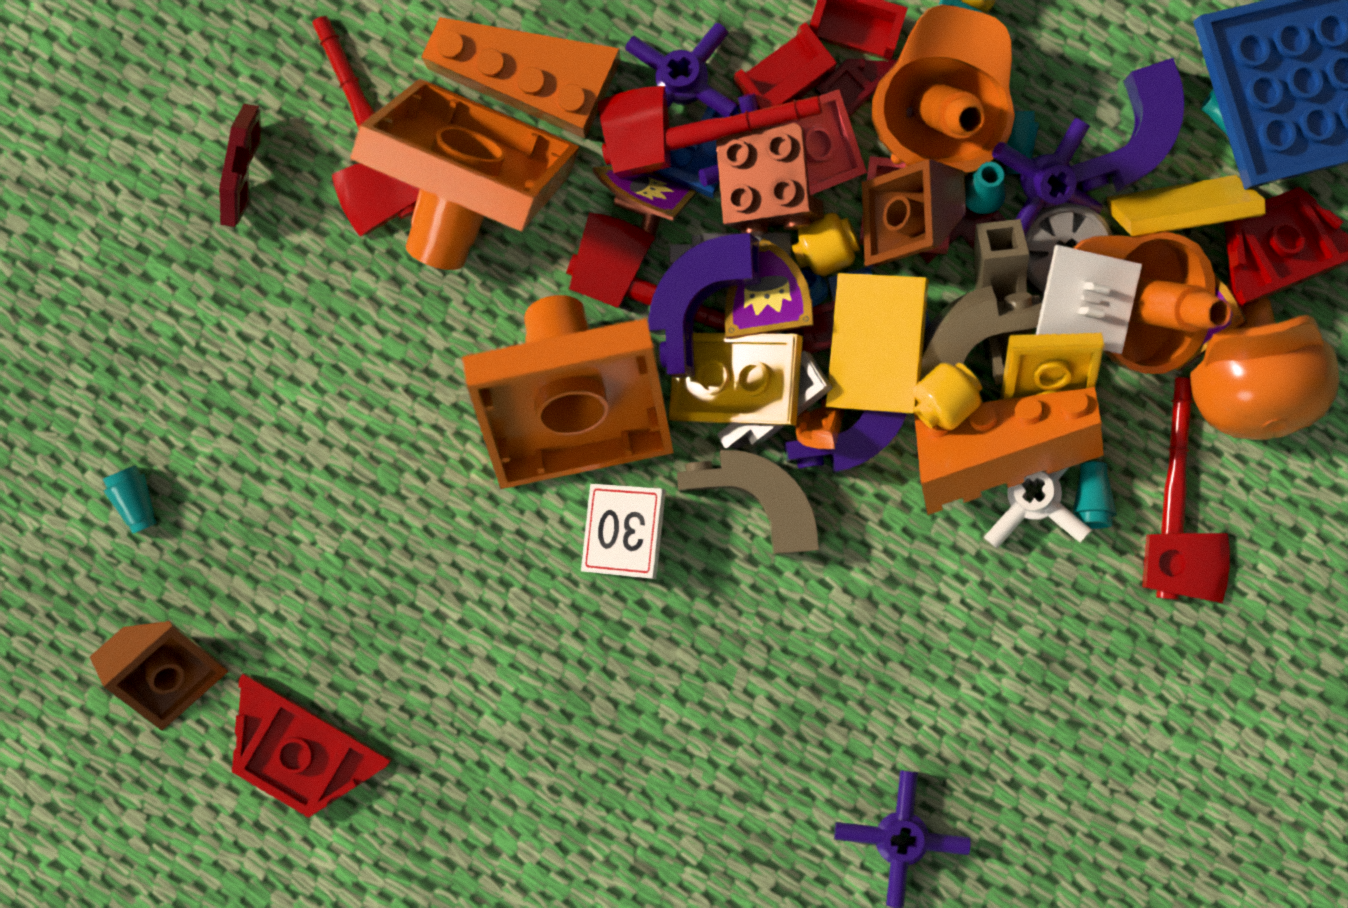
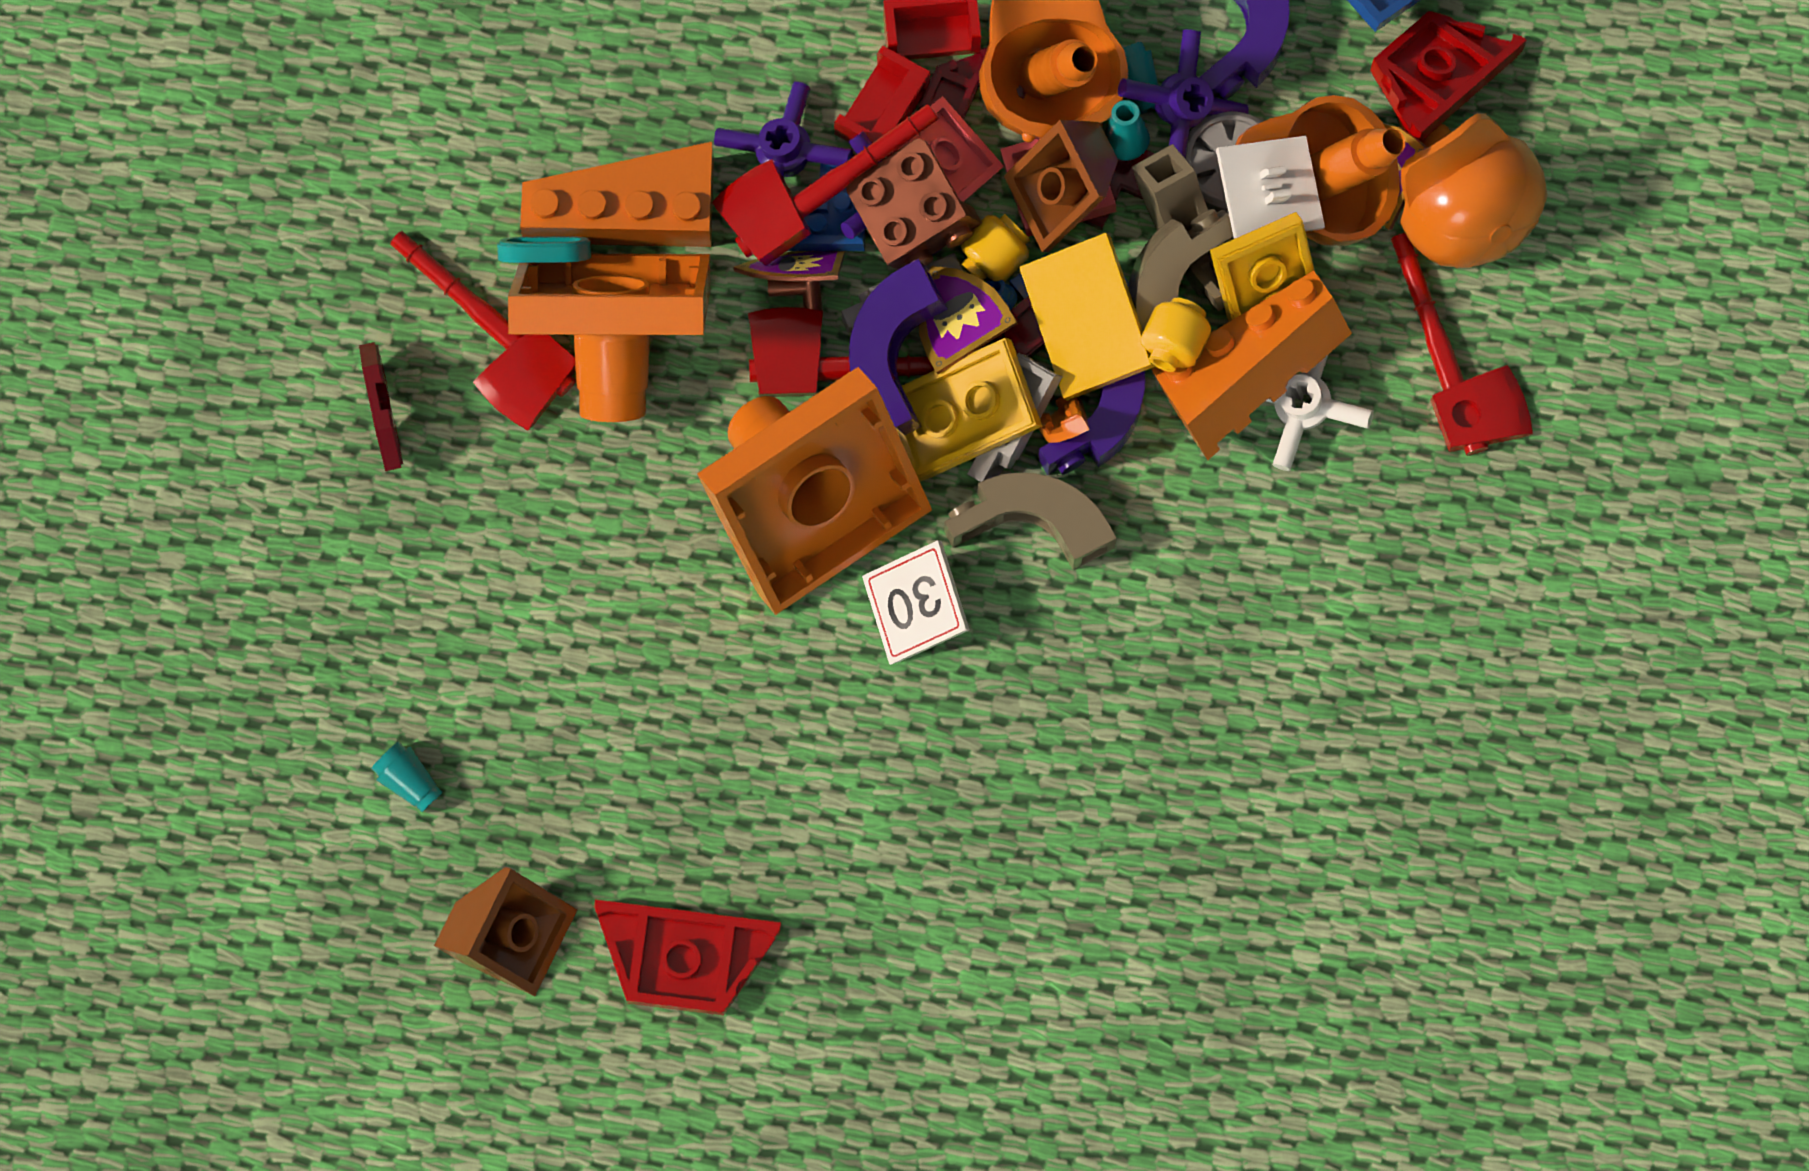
camera: 30 degrees left, 10 degrees down
dark purple bar [834,770,971,908] -> none
teal cone [1072,462,1117,529] -> none
yellow tile [1107,175,1265,237] -> none
none -> teal tile [497,236,591,263]

